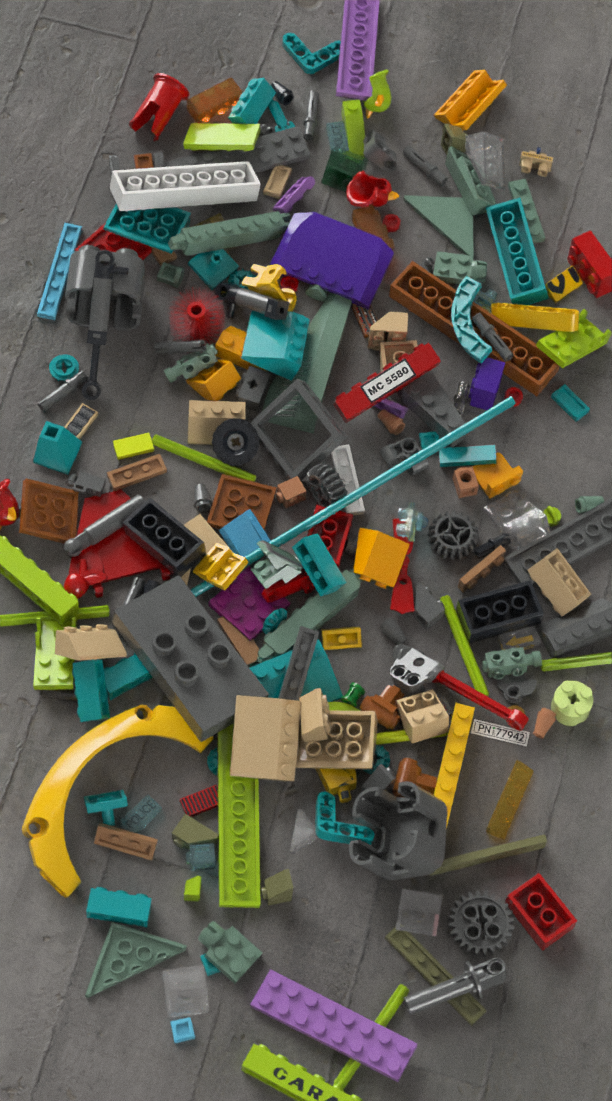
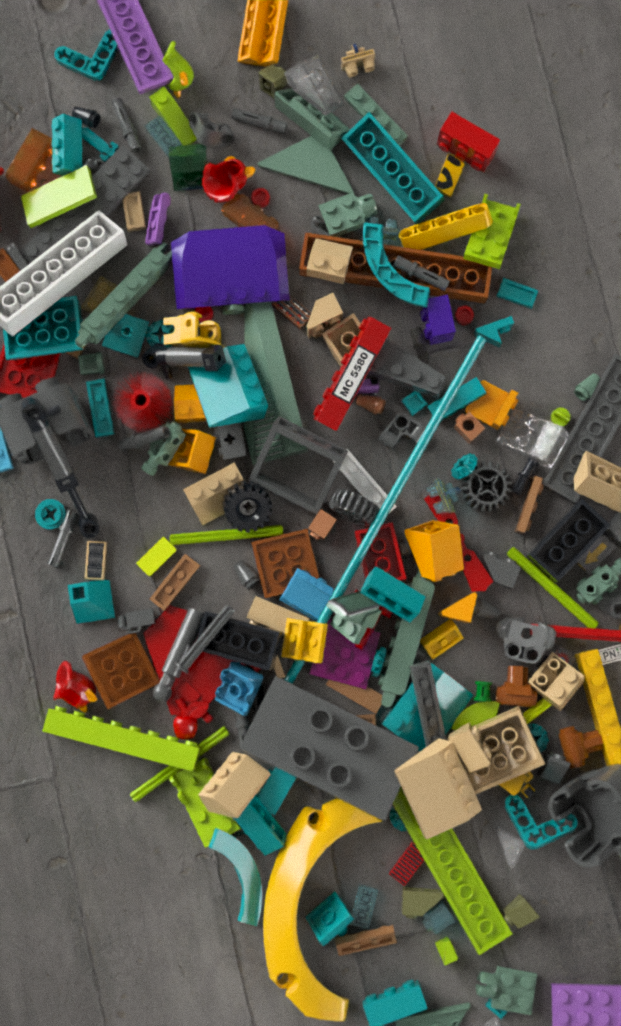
camera: 20 degrees left, 20 degrees up
none -> teal tile [86,378,115,438]
none -> dark grey axle [175,605,235,673]
none -> teal tile [209,828,262,926]
none -> dark azure slope [215,662,263,716]
none -> tan slope [307,238,353,284]
none -> light orange slope [438,592,477,623]
none -> teal gear [451,453,478,479]
none -> teal slope [474,316,514,347]

